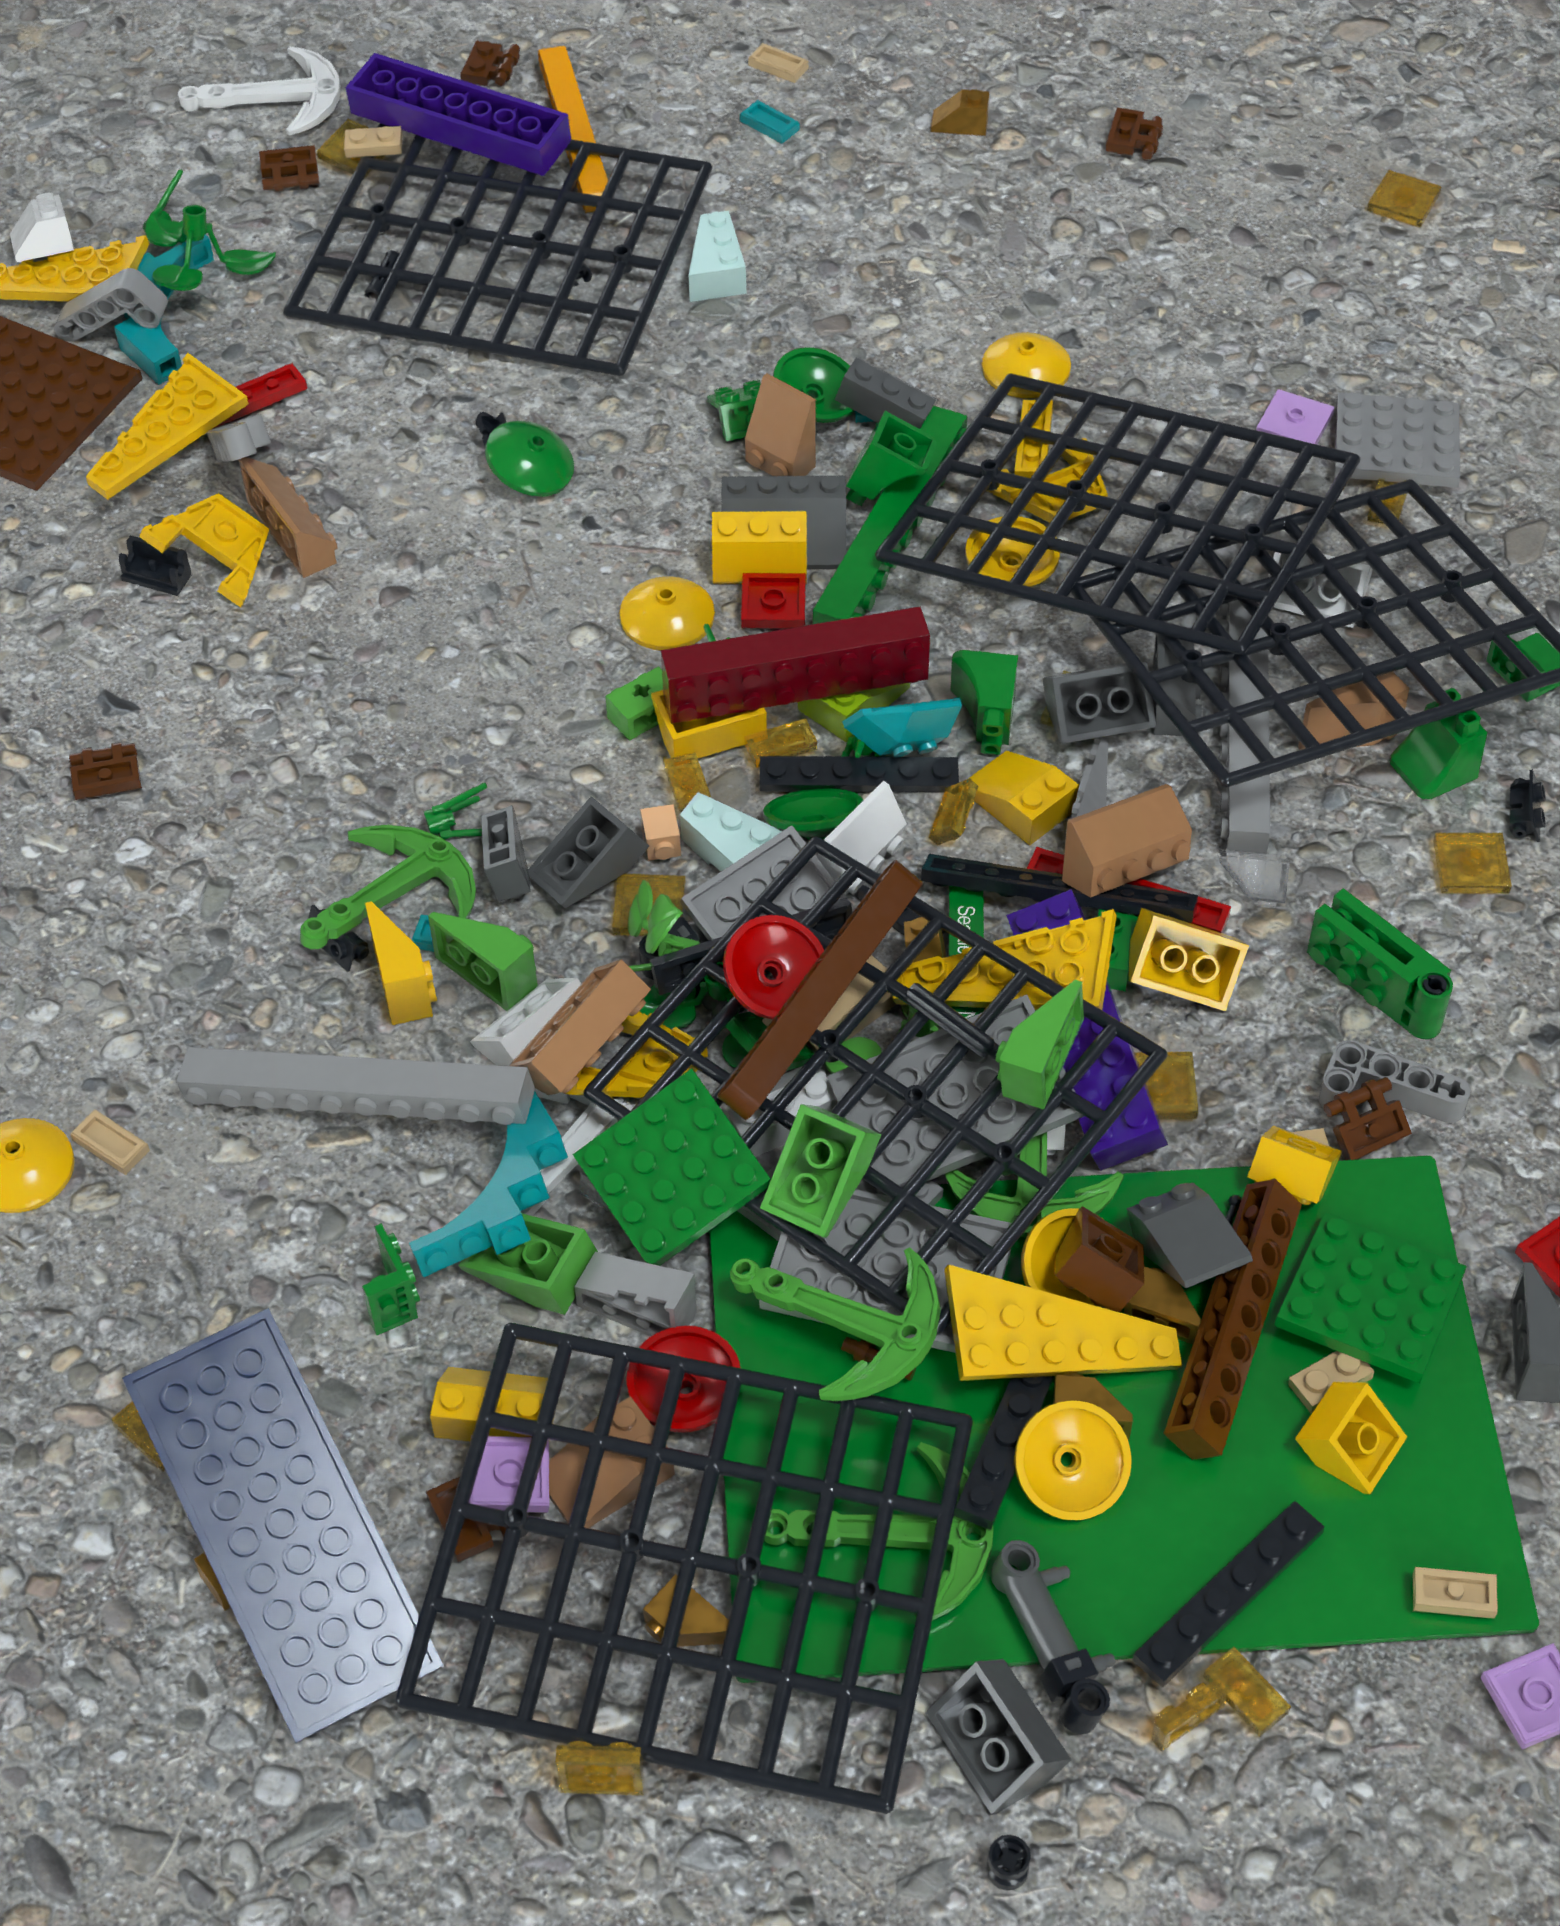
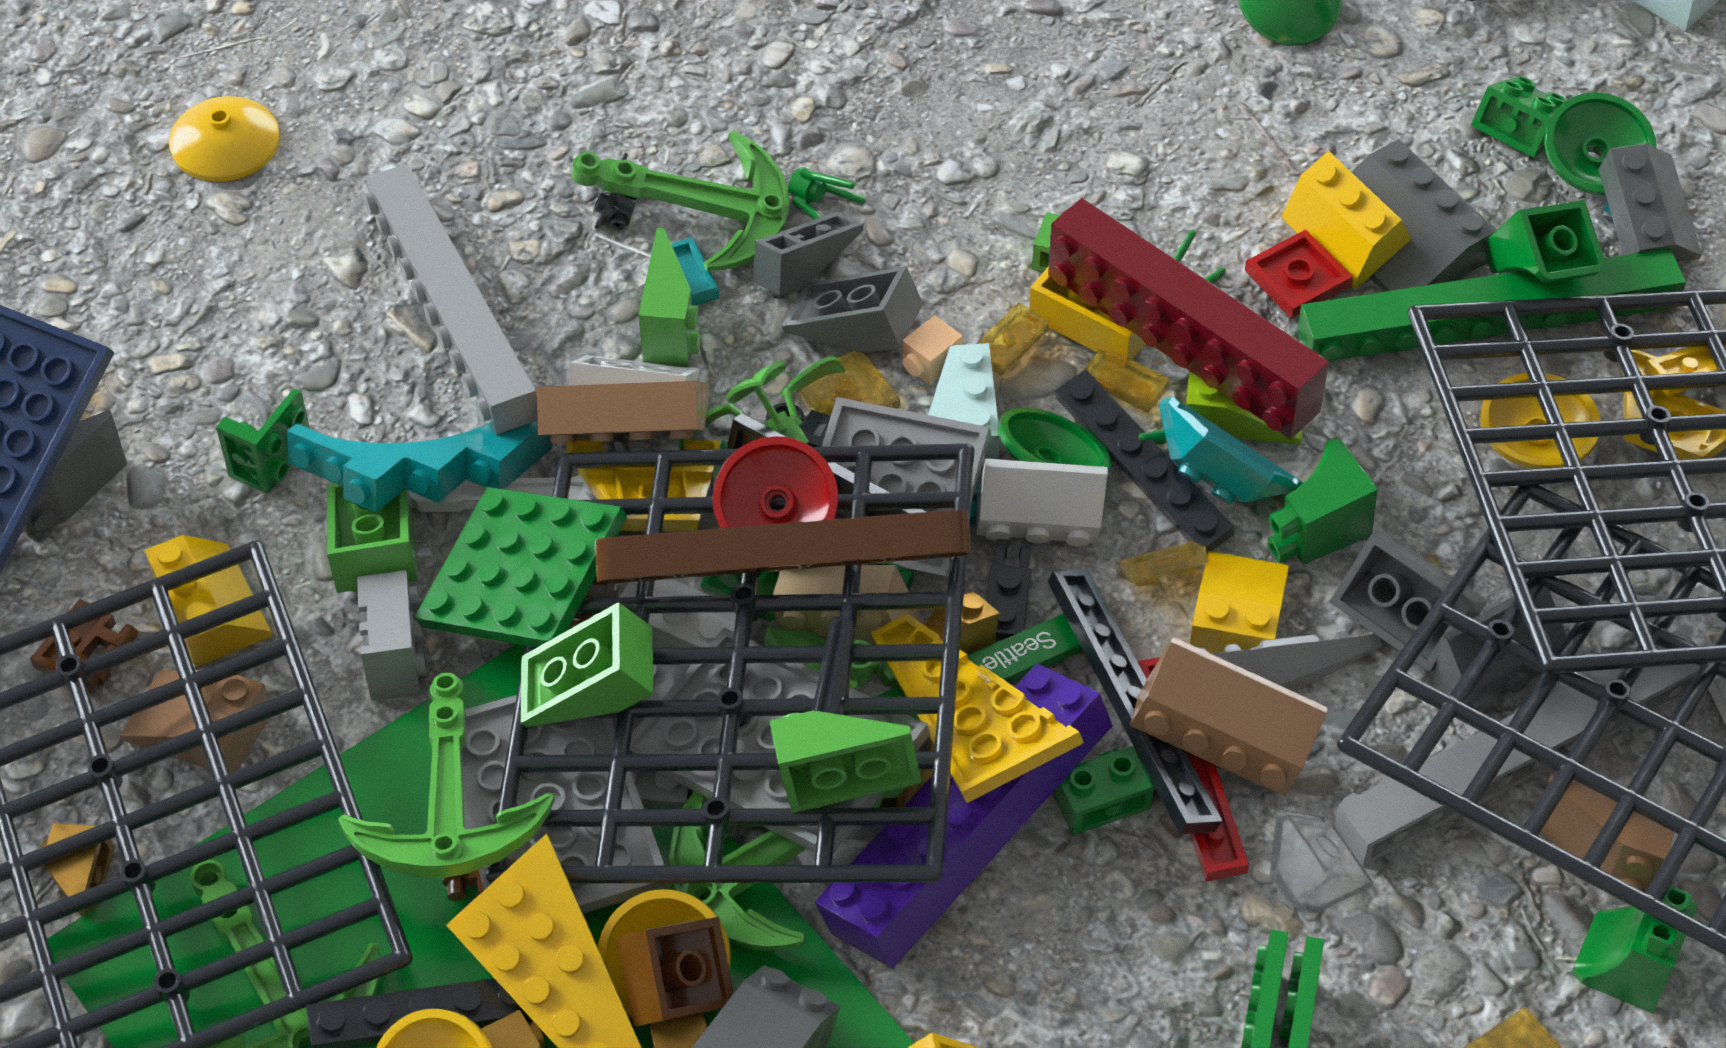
camera: 55 degrees right, 0 degrees up
tan tile [70,1109,150,1175] -> none
yellow slope [365,901,437,1025] -> none
lavender plate [470,1436,549,1513] -> none
yellow dish [620,576,715,651] -> none
red dish [627,1326,741,1433] -> none
medium nougat slope [745,373,816,476] -> none
yellow slope [1128,908,1249,1011] -> none
clear yellow plate [1134,1052,1198,1120] -> none

